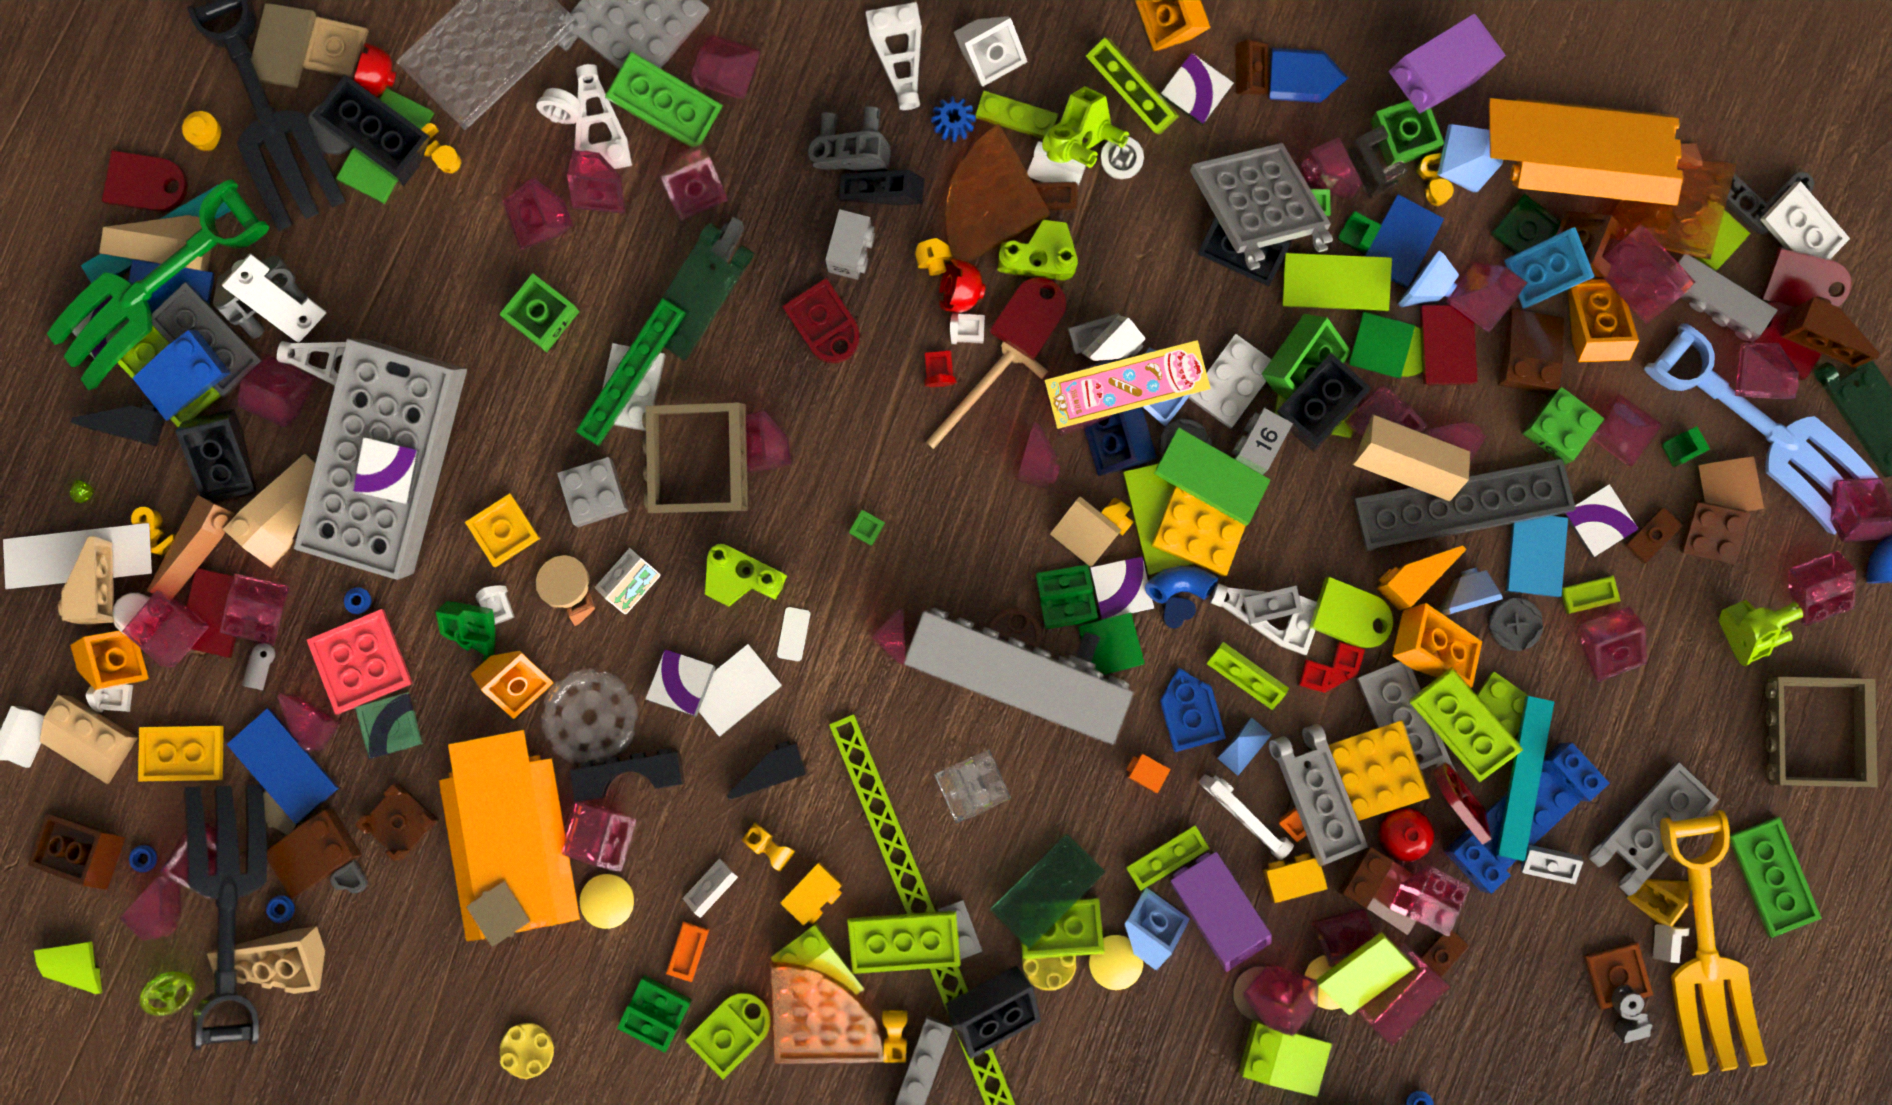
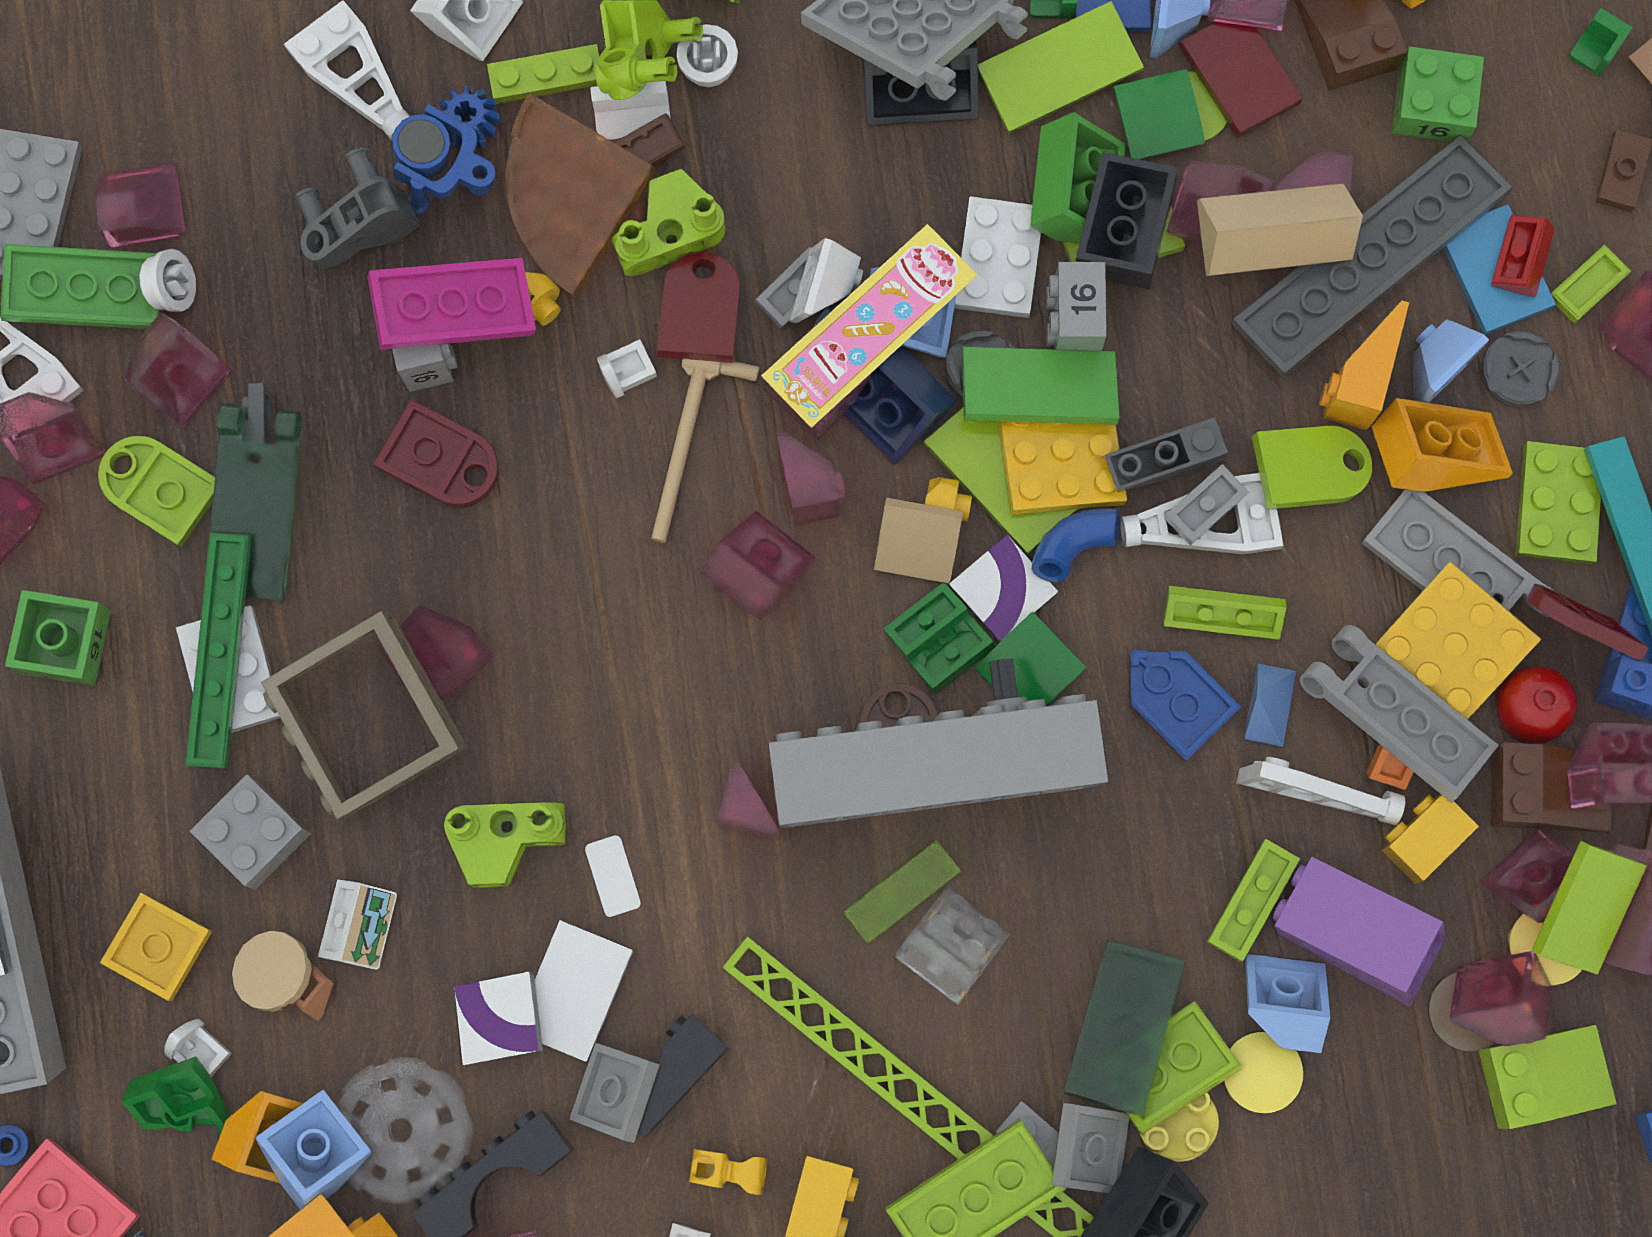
camera: 25 degrees left, 5 degrees down
black slope [839,170,924,205] -> none
bright green plate [849,510,885,546] -> none
red tile [924,351,956,387] -> none
red cylinder [939,258,985,313] -> none
orange brick [1126,754,1171,793] -> none
dark blue tile [1163,597,1196,629] -> none
red tile [1298,642,1365,693] -> none
lime tile [1409,667,1523,782] -> none
tile [1563,484,1638,558] -> none
clear pink slope [1591,394,1662,467] -> none
none -> lime tile [98,436,225,548]
none -> white piece [139,249,196,312]
none -> light blue slope [256,1090,371,1210]
none -> dark pink plate [367,258,536,350]
none -> blue piece [392,104,495,214]
none -> light grey plate [569,1043,660,1143]
none -> clear pink slope [701,511,816,620]
none -> clear neon green tile [843,840,961,945]
none -> light grey plate [1052,1103,1129,1193]
none -> dark grey slope [1105,417,1228,492]
none -> red slope [1491,215,1554,297]

